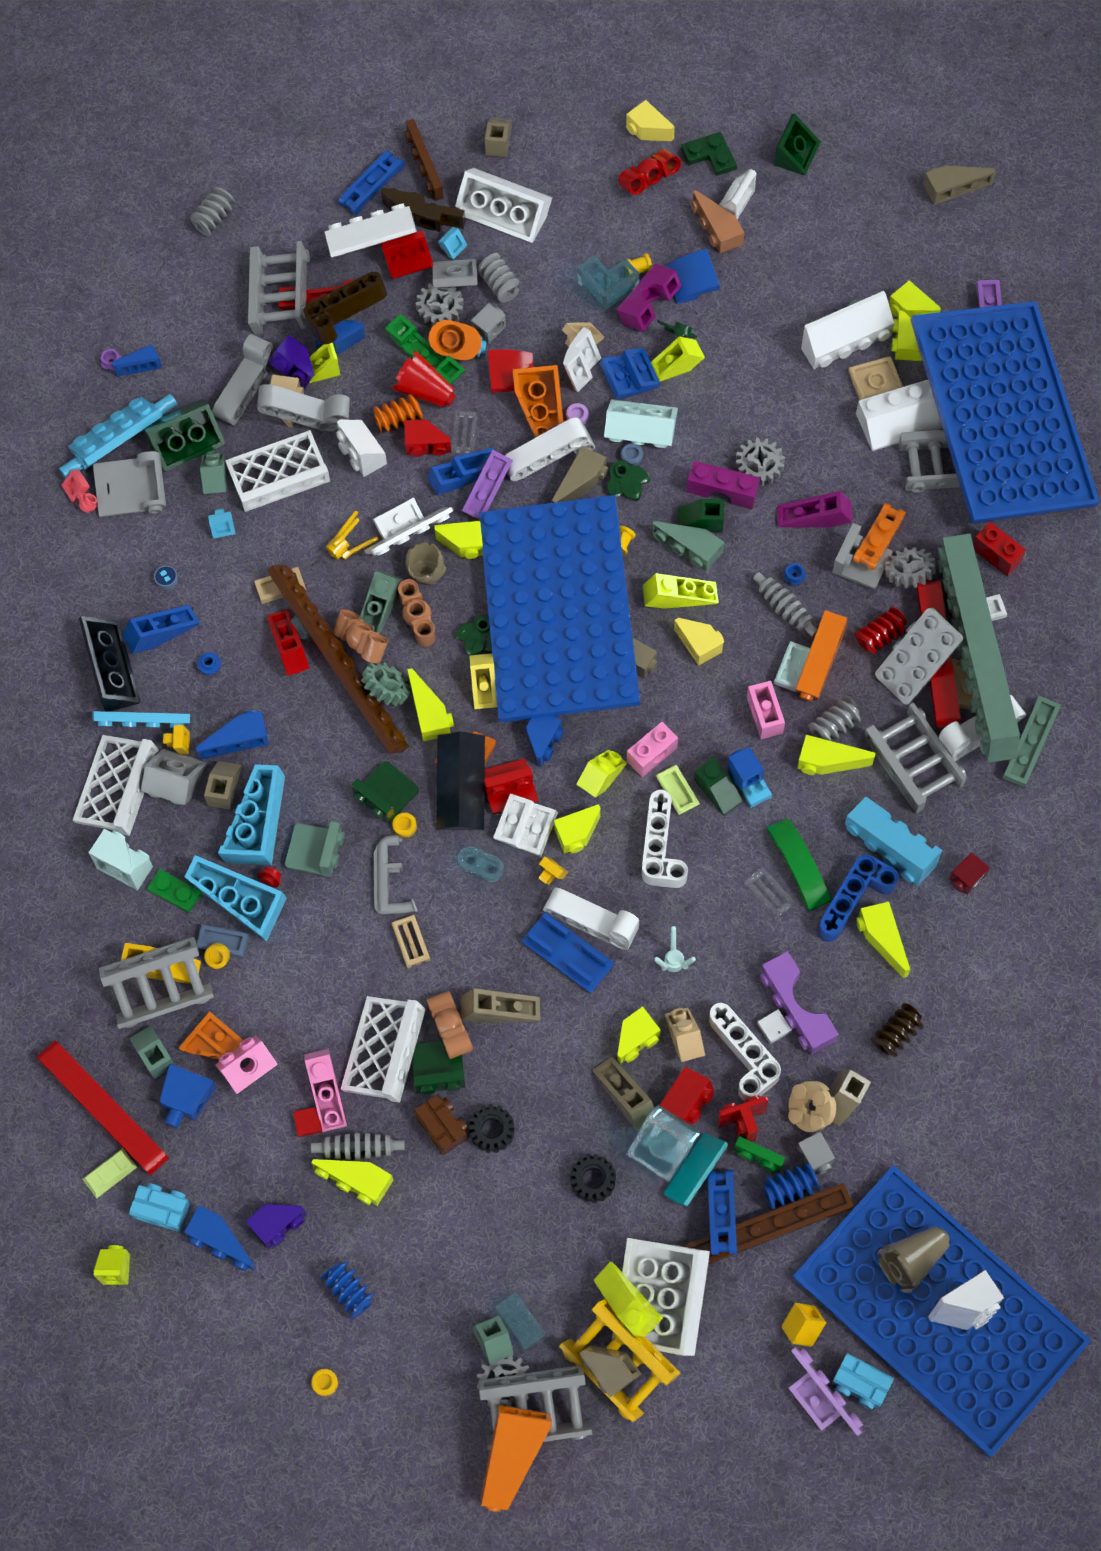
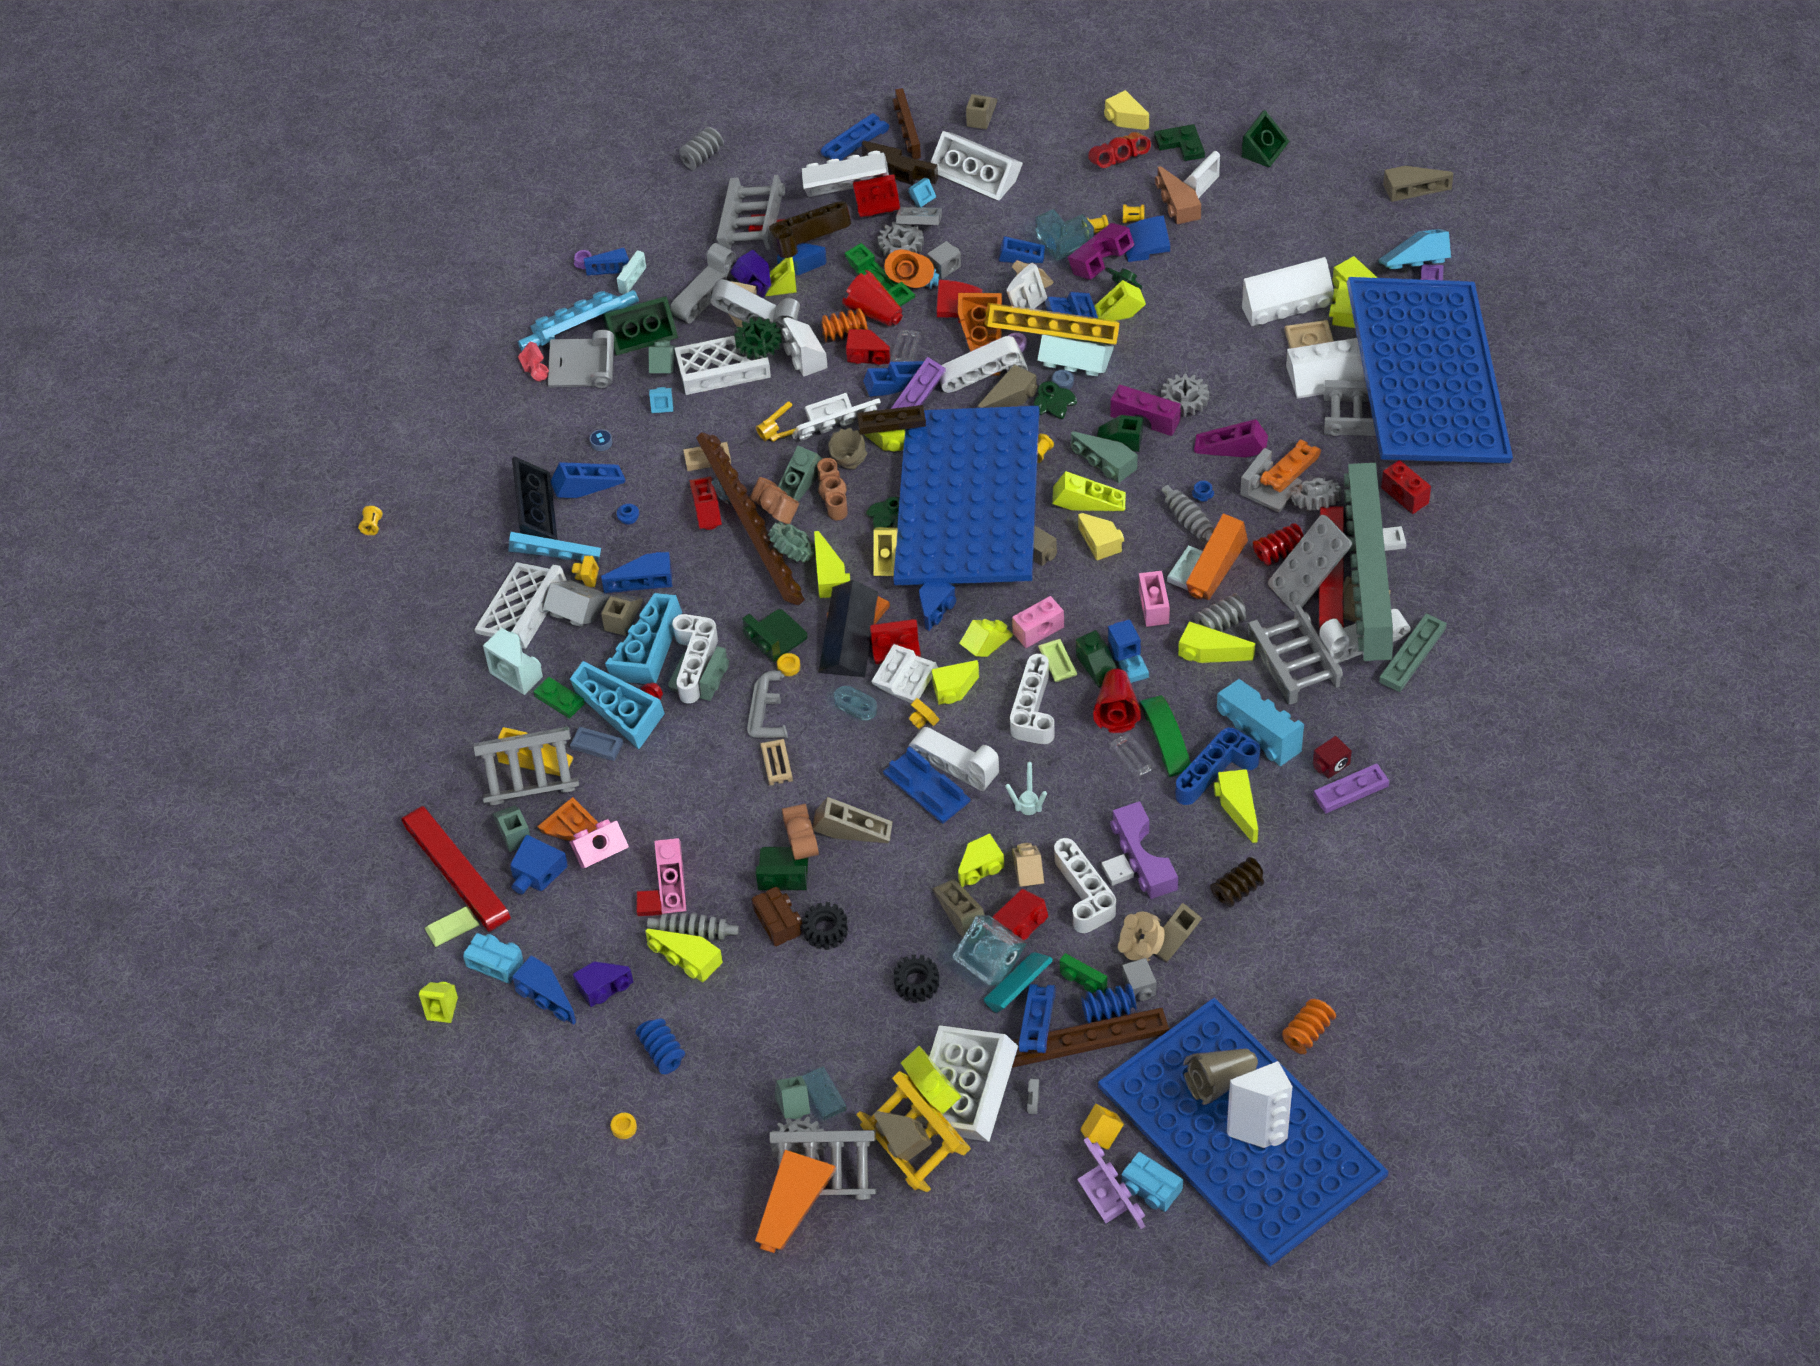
camera: 10 degrees right, 15 degrees down
yellow tile [204,943,230,969] -> none
white fence [341,996,426,1103] -> none
light grey piece [477,253,519,303] -> none
red bracket [717,1095,768,1143] -> none
none -> light aqua plate [617,250,646,294]
none -> white beam [673,614,718,703]
none -> dark green gear [734,317,782,360]
none -> dark brown plate [857,405,926,435]
none -> yellow brick [985,303,1120,345]
none -> blue slope [999,236,1045,263]
none -> light grey tile [1027,1079,1039,1114]
none -> red cone [1093,669,1141,733]
none -> yellow bush [1123,204,1145,224]
none -> orange piece [1282,999,1336,1054]
none -> medium lavender plate [1313,764,1389,814]
none -> medium azure slope [1378,229,1451,269]

